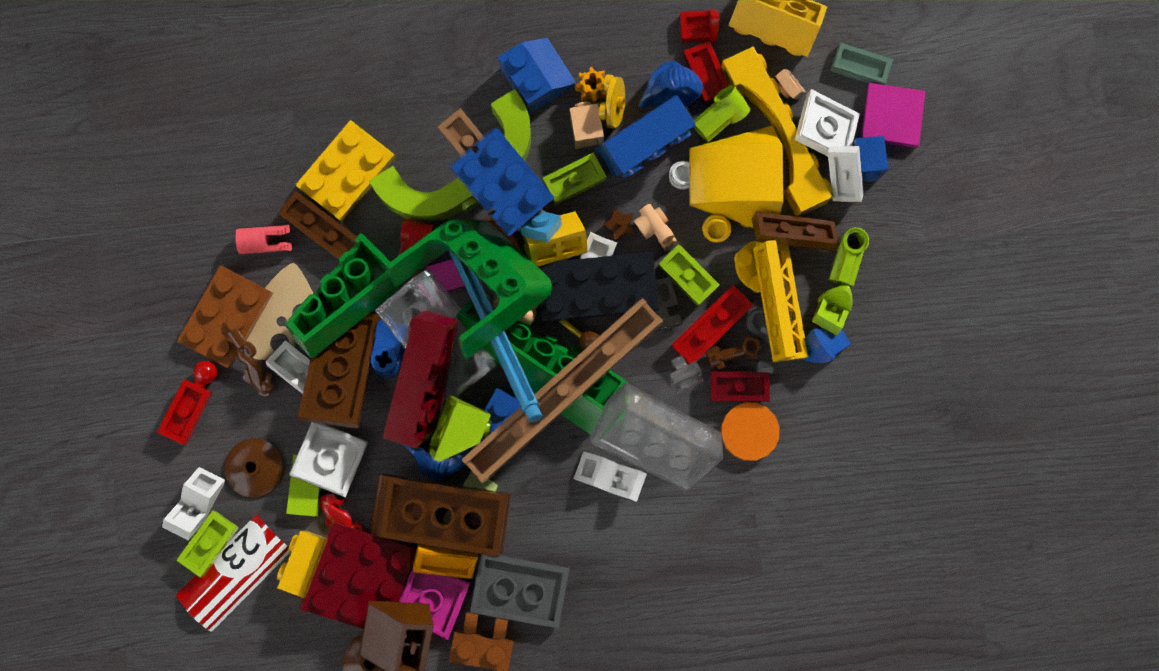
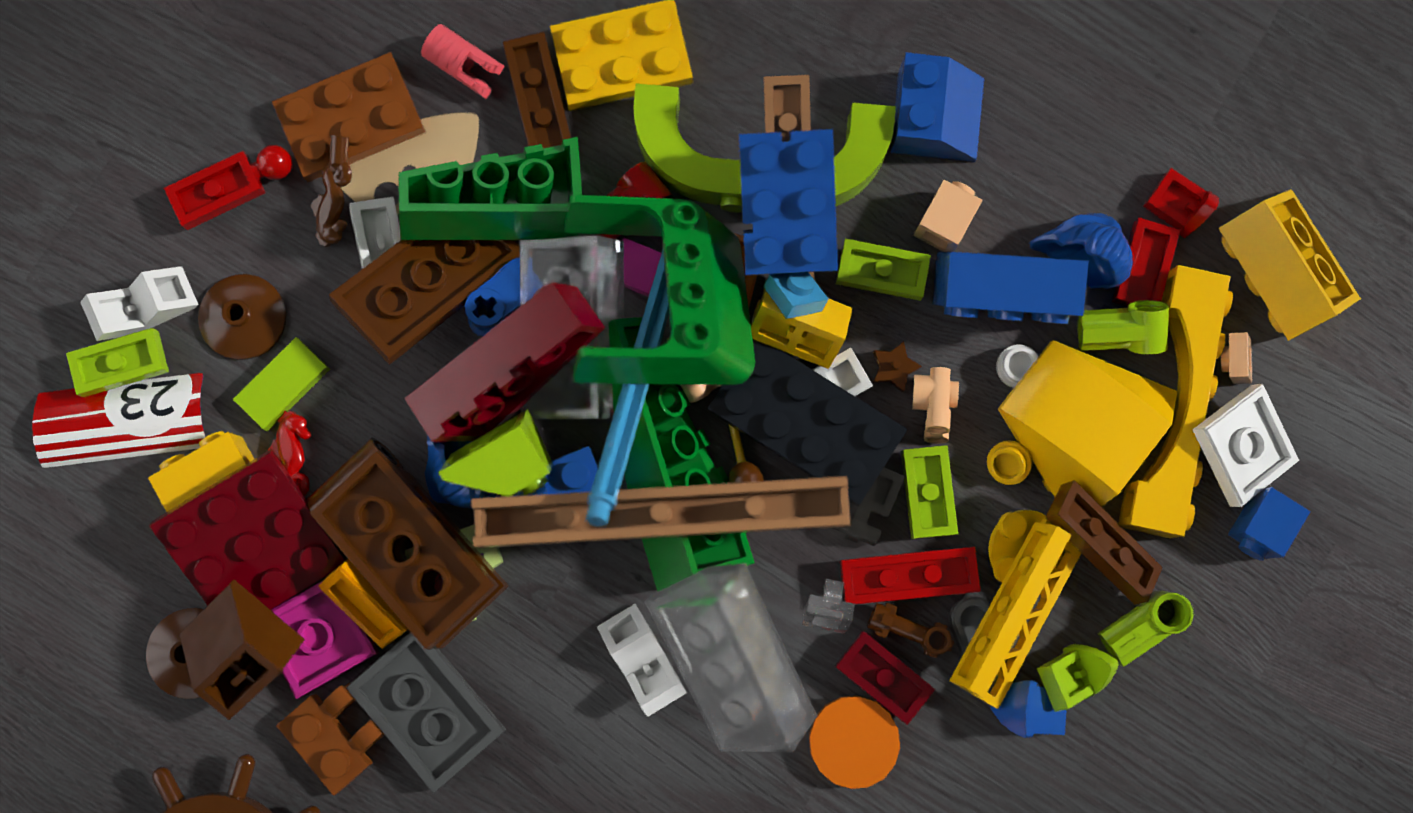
camera: 40 degrees right, 0 degrees up
white tile [289,422,368,497] -> none
light orange gear [575,67,607,104] -> none
yellow piece [599,74,625,129] -> none
white plate [828,146,864,202] -> none
sand green tile [830,42,894,85] -> none
dark pink tile [861,83,926,148] -> none

